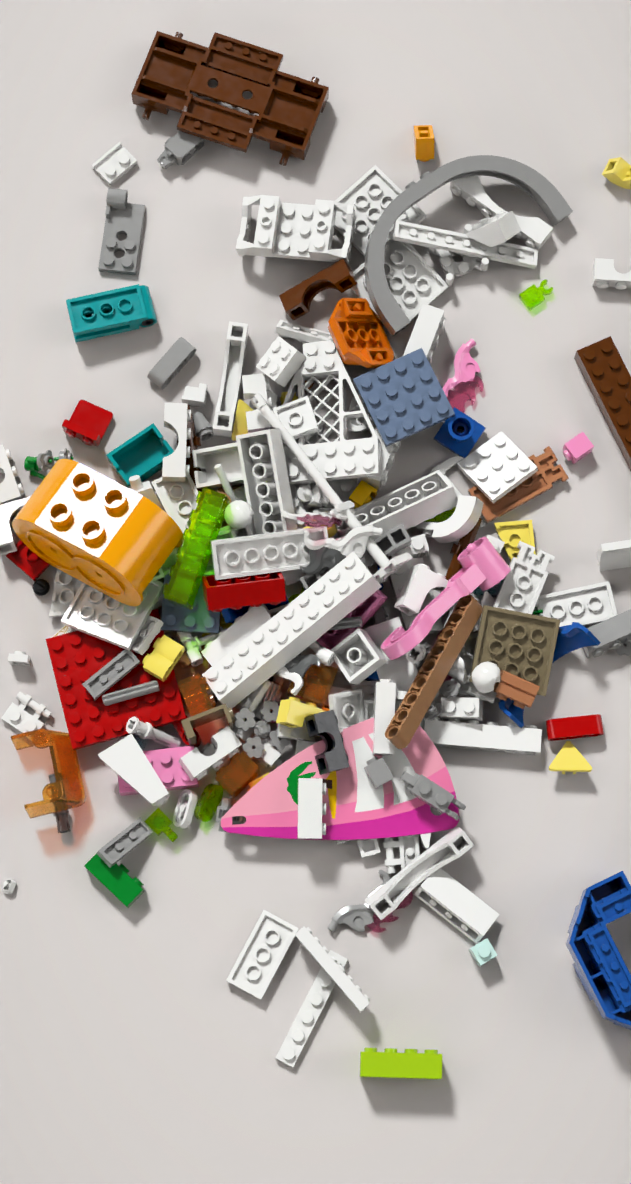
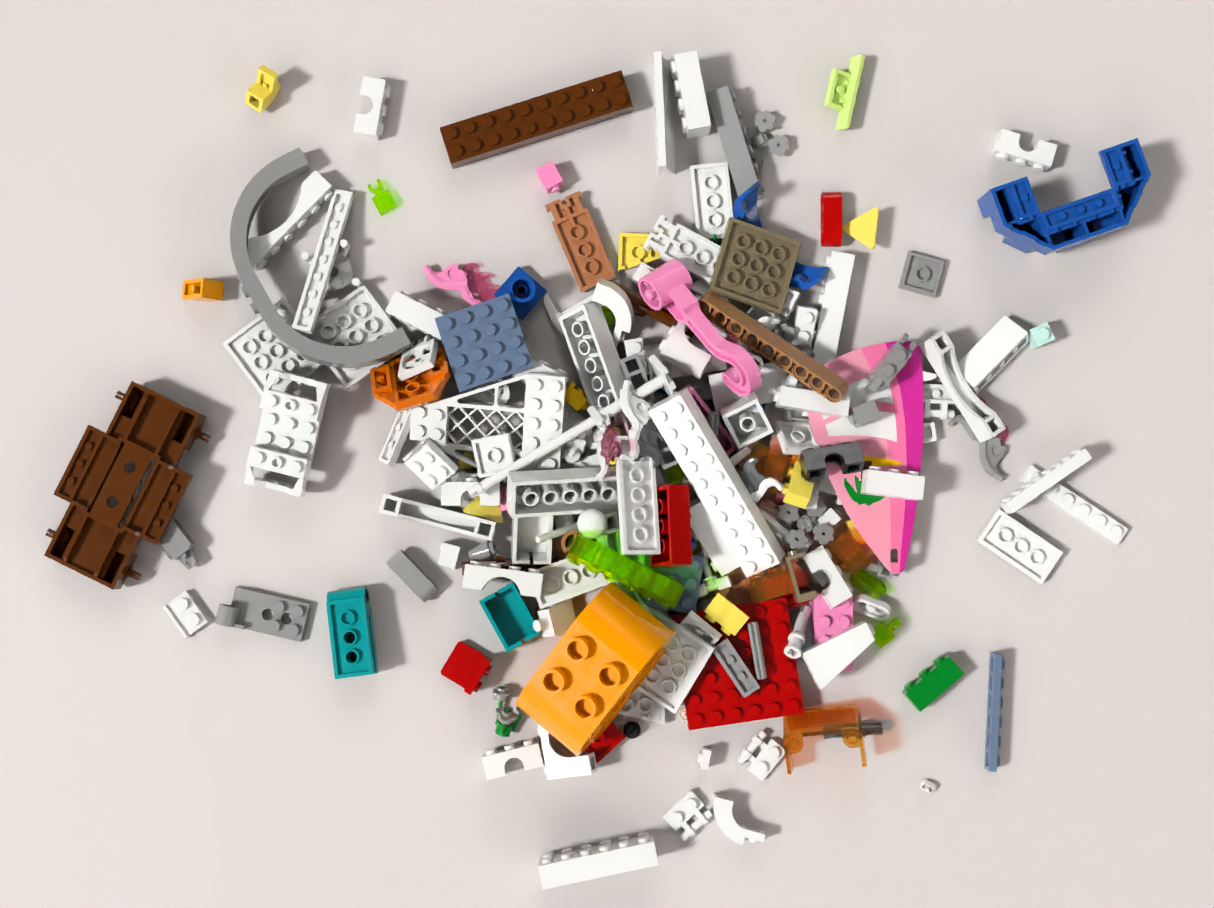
camera: 85 degrees left, 10 degrees up
light grey plate [97,817,153,868] -> none
reddish brown arch [279,258,358,321] -> none
white piece [316,647,336,666] -> none
lime brick [359,1048,442,1079] -> none
white plate [457,431,538,504] -> none
white slope [467,210,521,247] -> none
white hair [471,661,501,693] -> none
nougat brick [493,670,540,709] -> none
none -> white piece [397,335,439,381]
none -> light grey tile [898,251,945,298]
none -> sand blue plate [984,653,1005,772]

